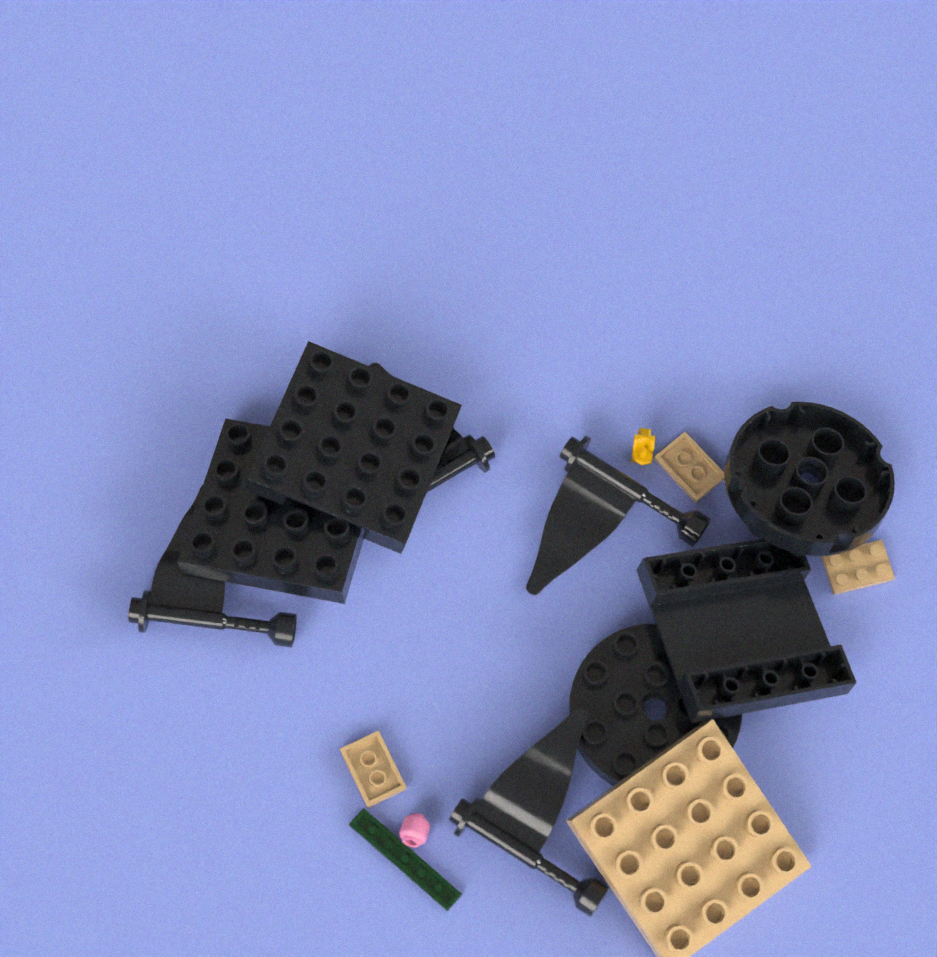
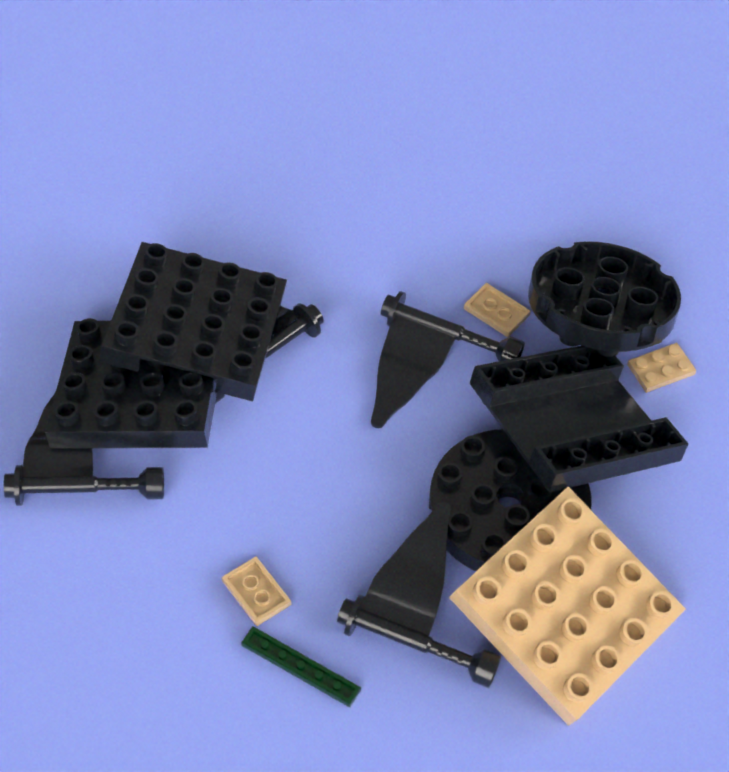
camera: 10 degrees left, 15 degrees down
bright pink head [399,813,430,847] -> none
yellow hips [631,428,655,465] -> none

